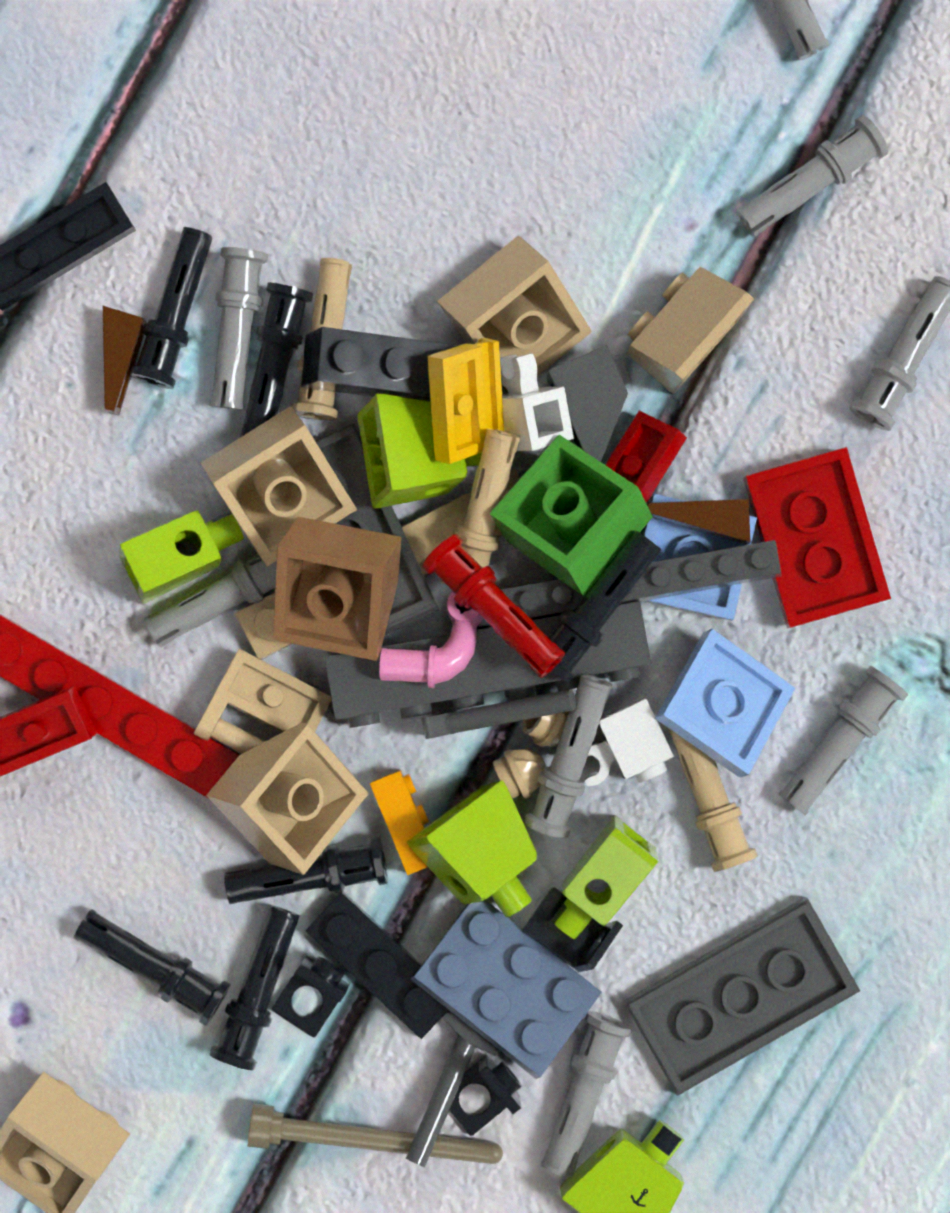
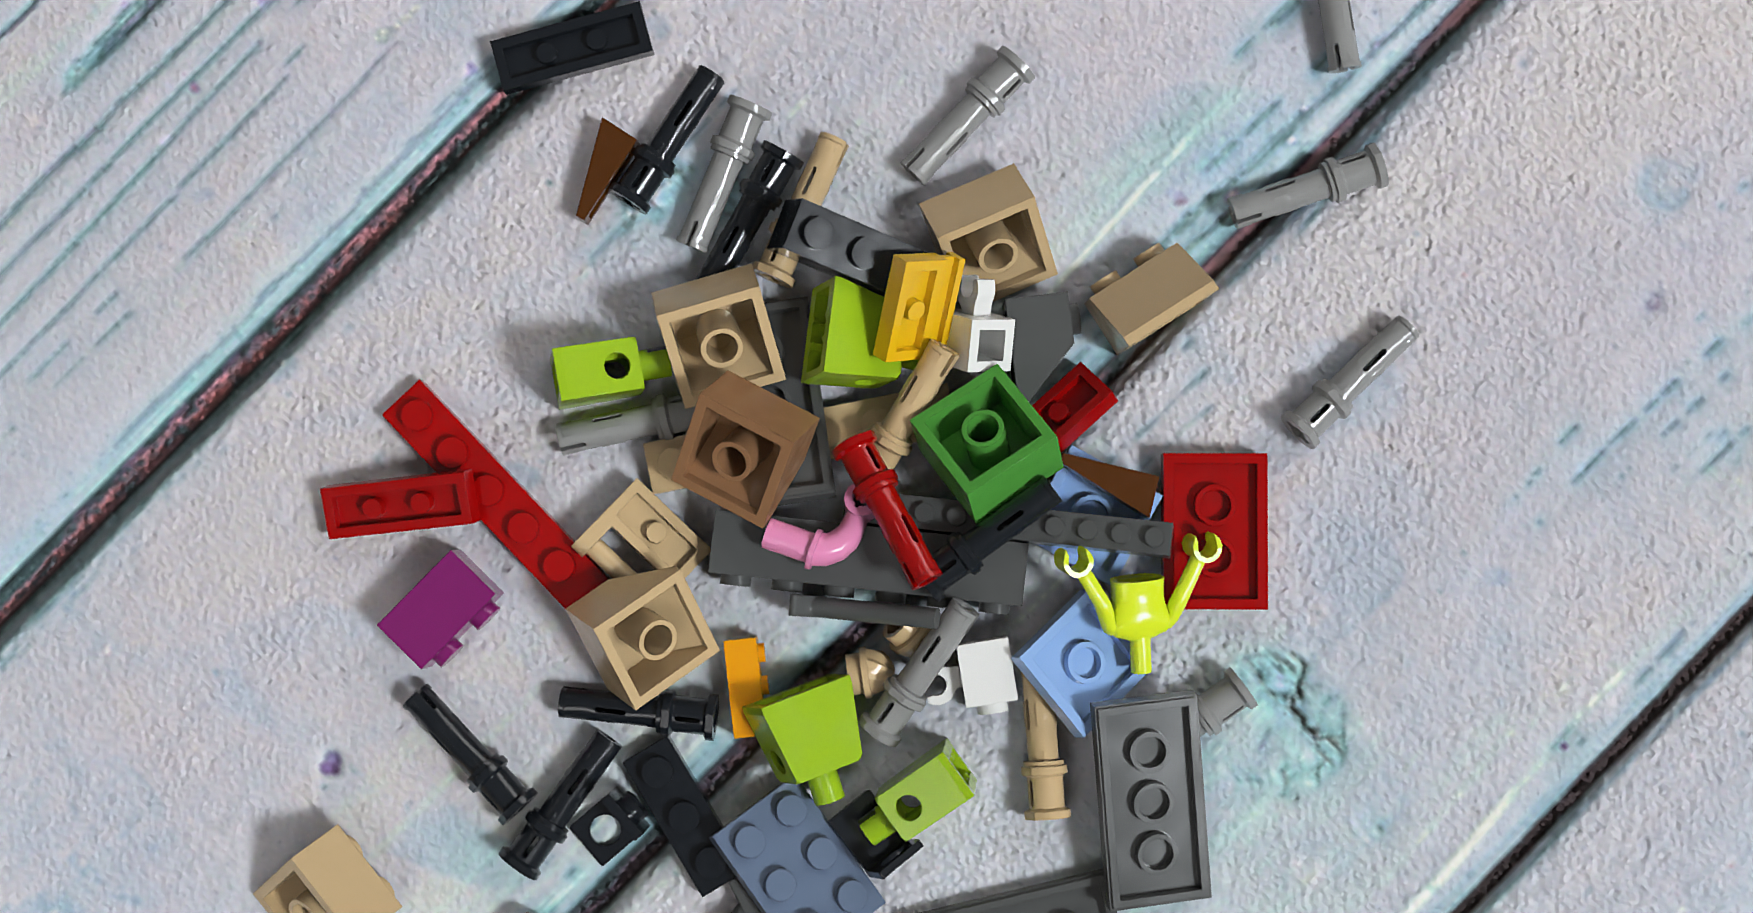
camera: 20 degrees right, 0 degrees up
none -> magenta brick [377,550,504,669]
none -> light grey pin [901,46,1035,186]
none -> neon yellow piece [1054,531,1223,674]
none -> dark grey tile [1090,690,1212,912]

